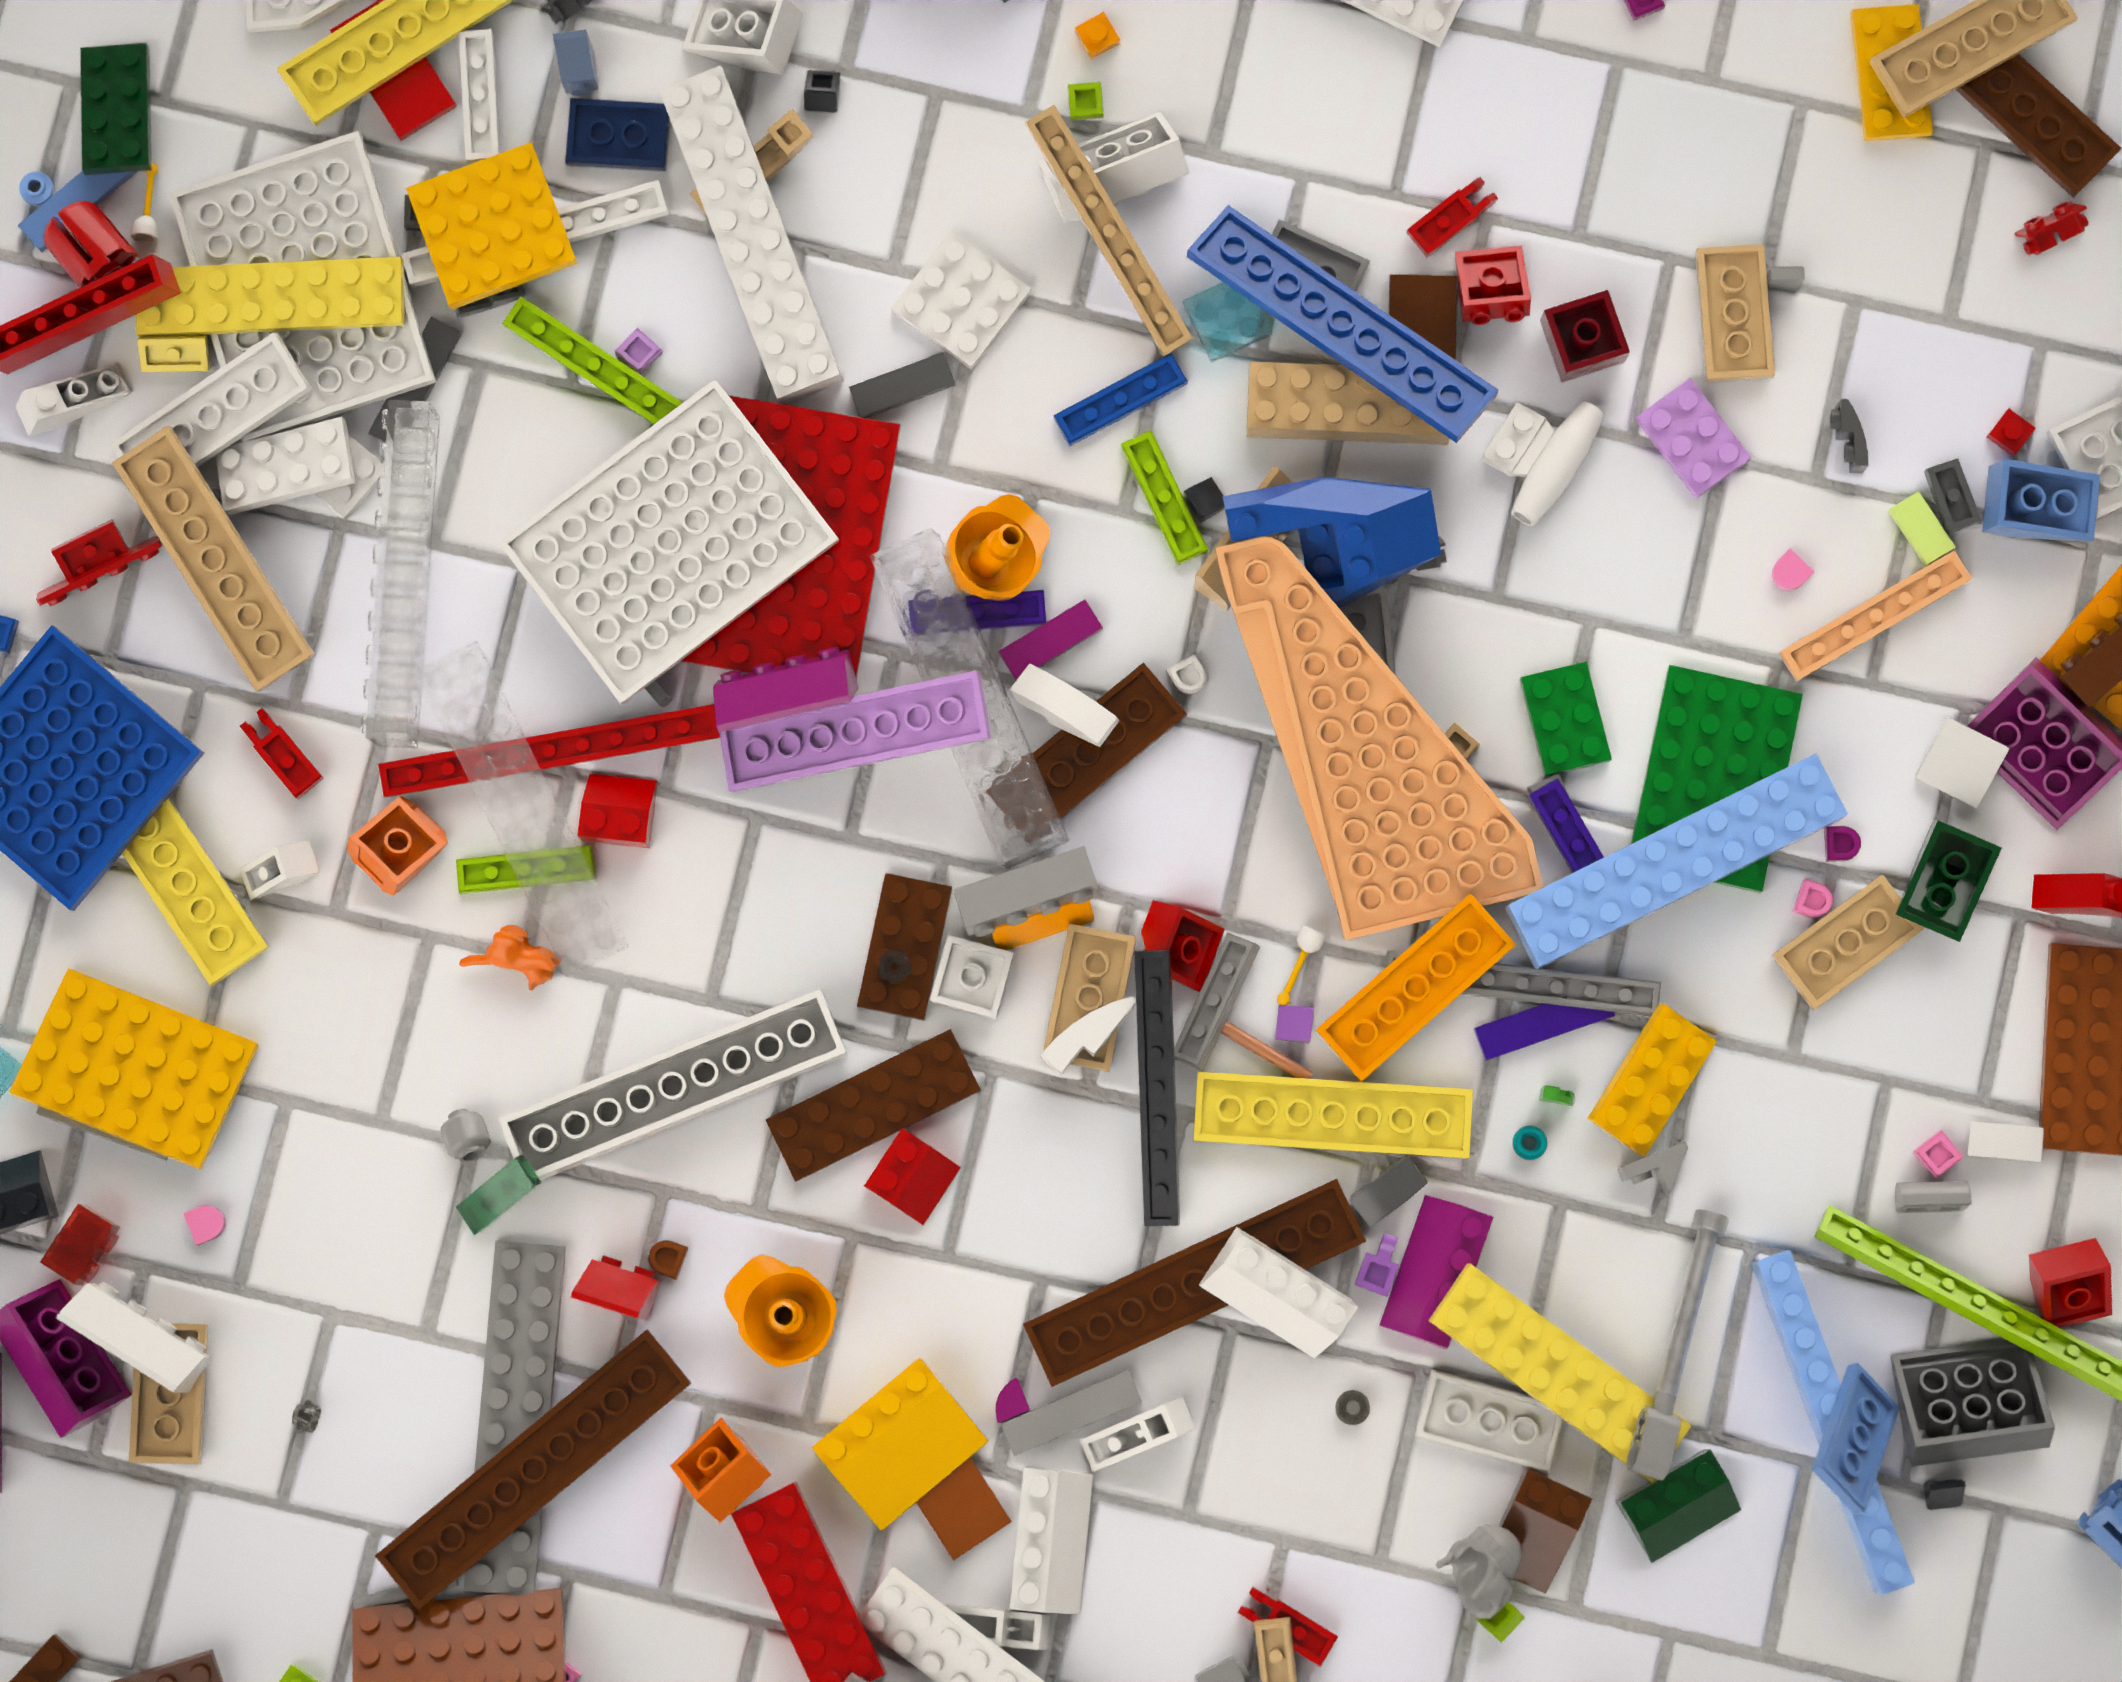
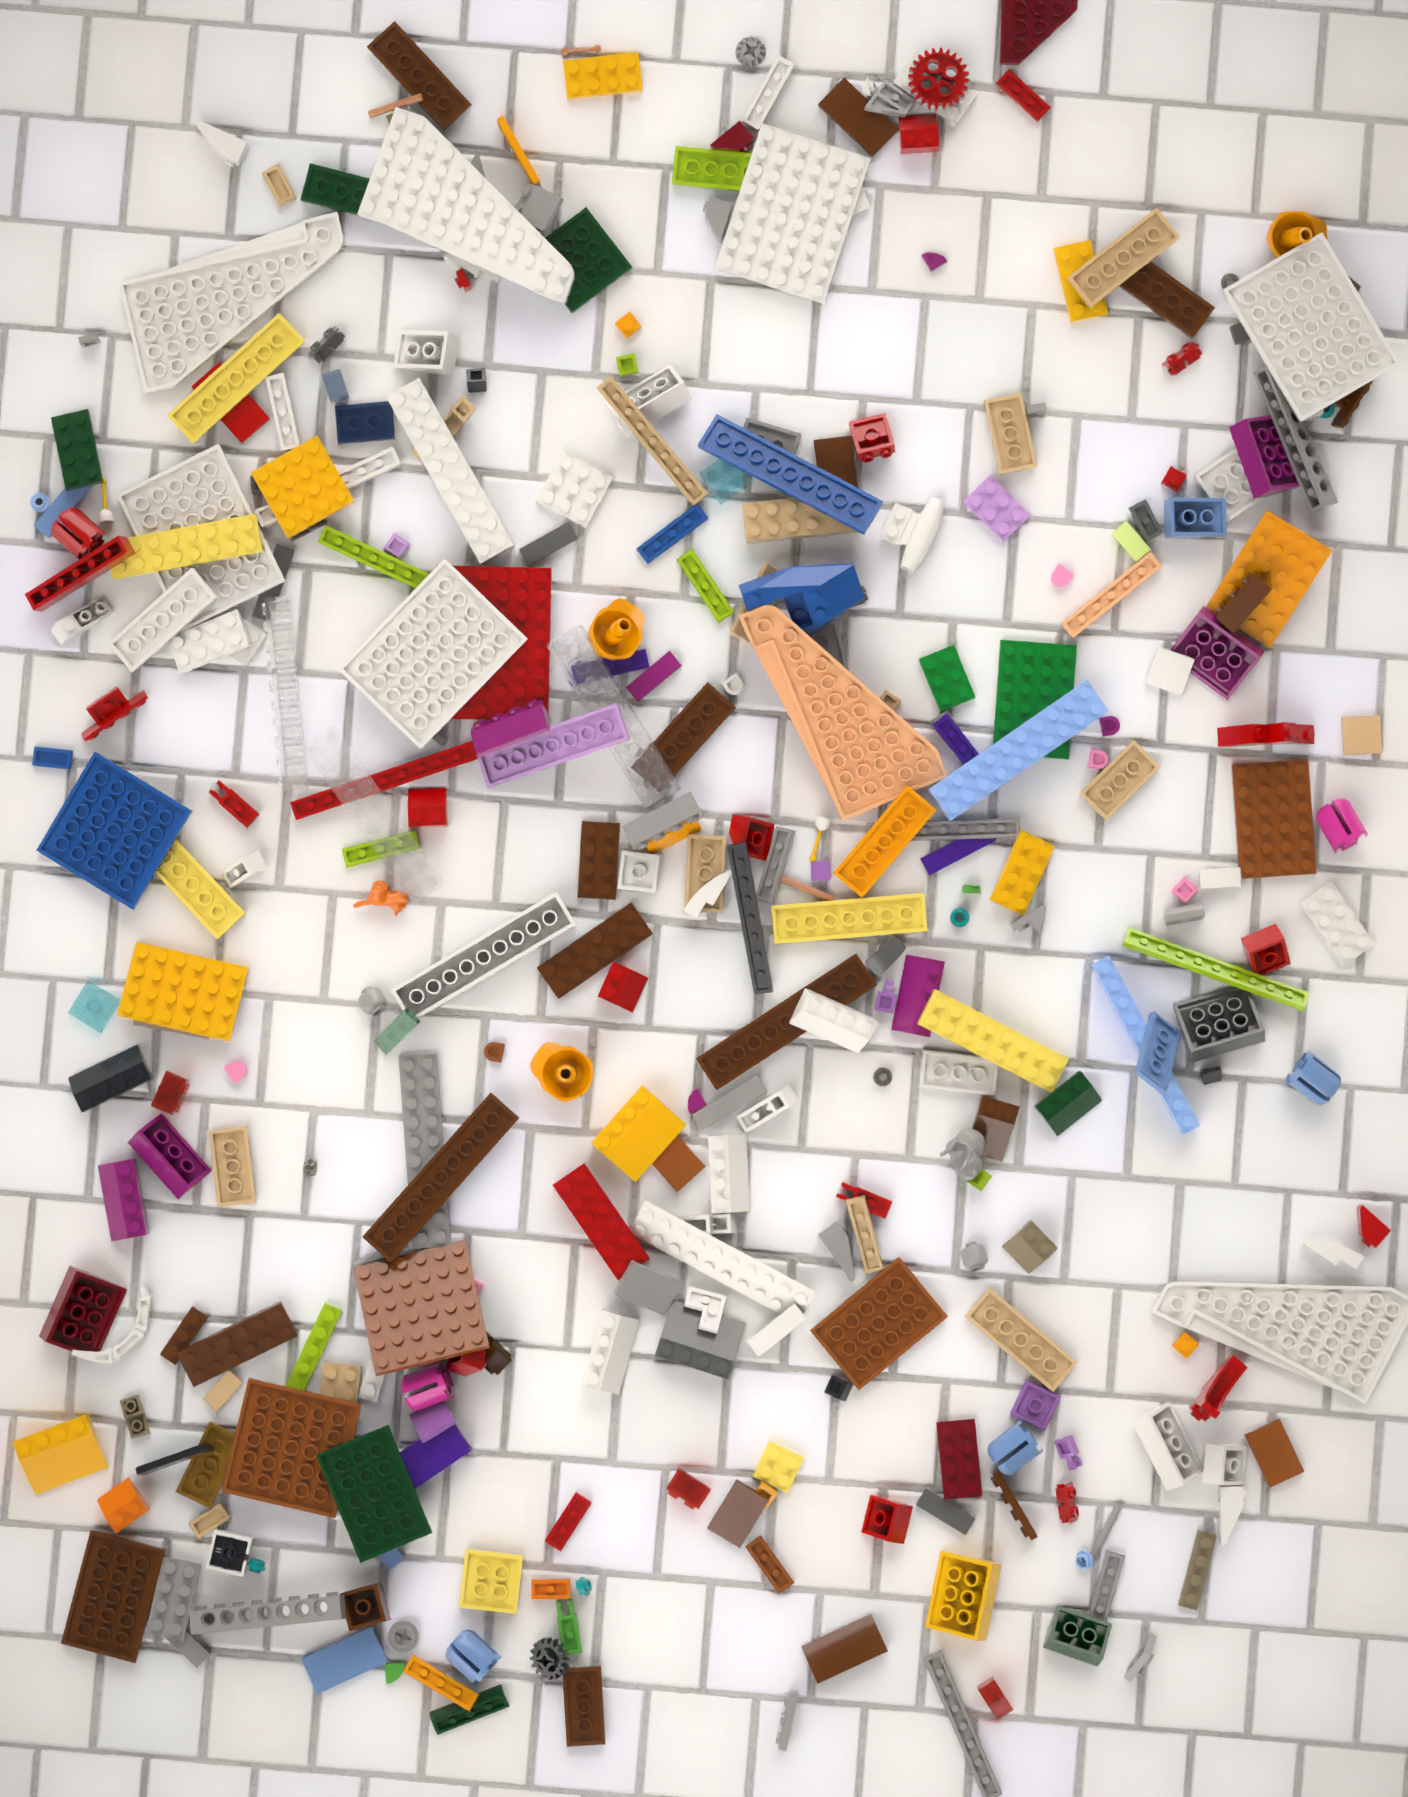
camera: 15 degrees left, 5 degrees up
white slope [56,1281,211,1393] -> none
tan plate [112,426,315,692] -> none
light yellow plate [138,335,210,372] -> none
orange slope [346,796,448,896] -> none
red slope [570,1255,661,1321] -> none
orange brick [670,1418,772,1523] -> none
clear smoke plate [878,951,912,984] -> none
white slope [1010,663,1119,747] -> none
black slope [1183,477,1225,523] -> none
red hinge [1406,177,1498,258] -> none
dark red brick [1540,290,1630,383] -> none
piece [1627,1209,1729,1481] -> none
dark grey slope [1830,399,1869,473] -> none
dark green slope [1895,820,2002,942] -> none

